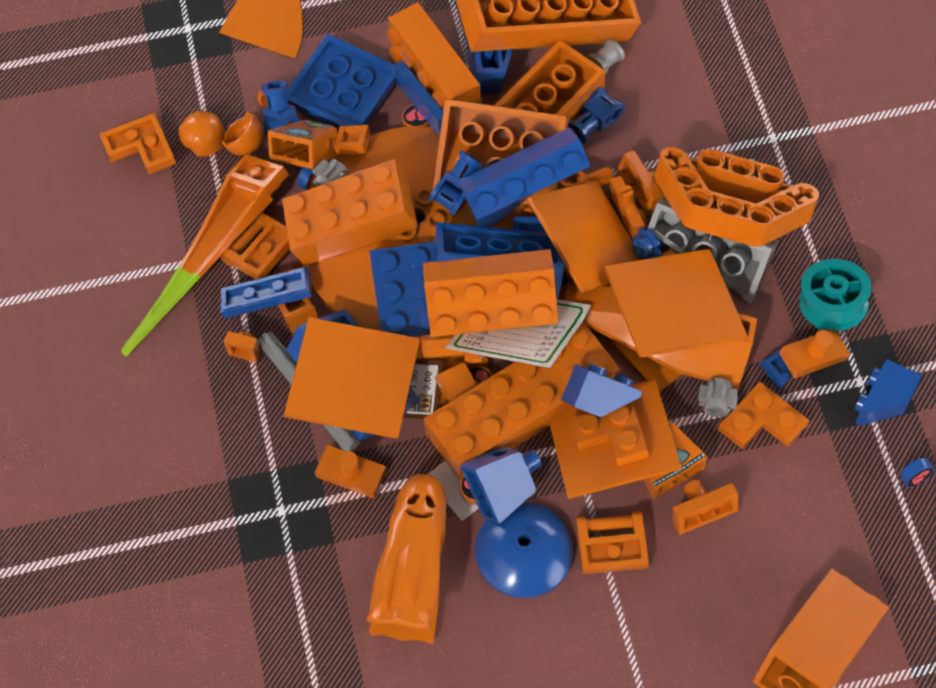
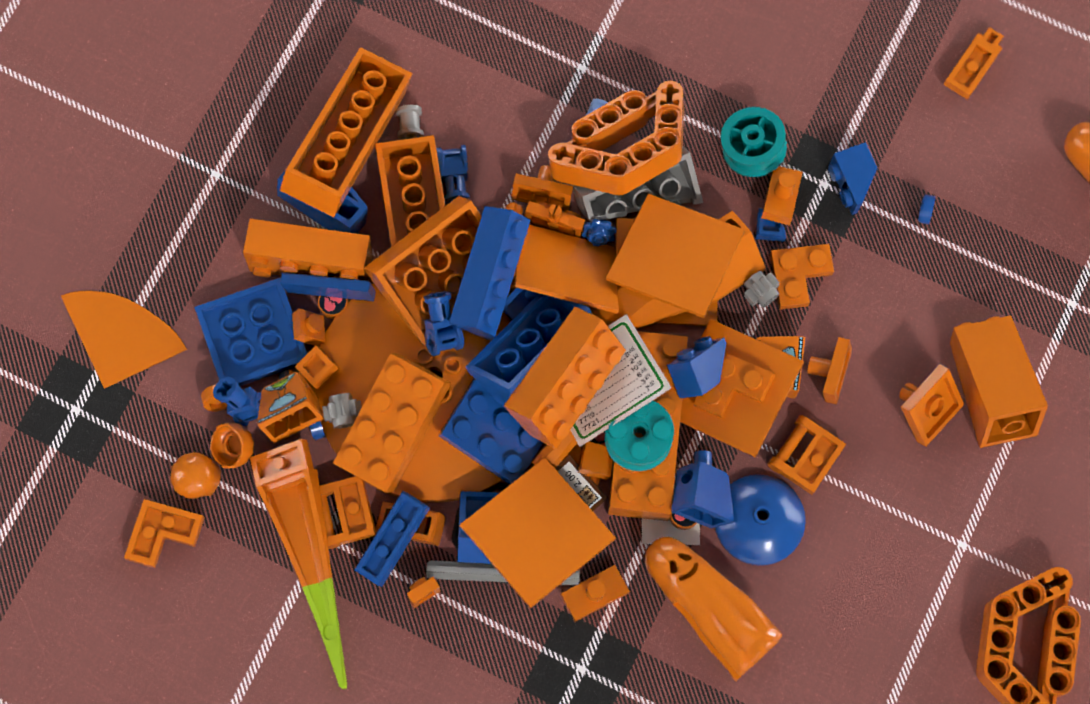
camera: 60 degrees left, 10 degrees up
none -> orange plate [292,308,326,347]
none -> teal wheel [605,400,674,471]
none -> orange tile [899,364,964,447]

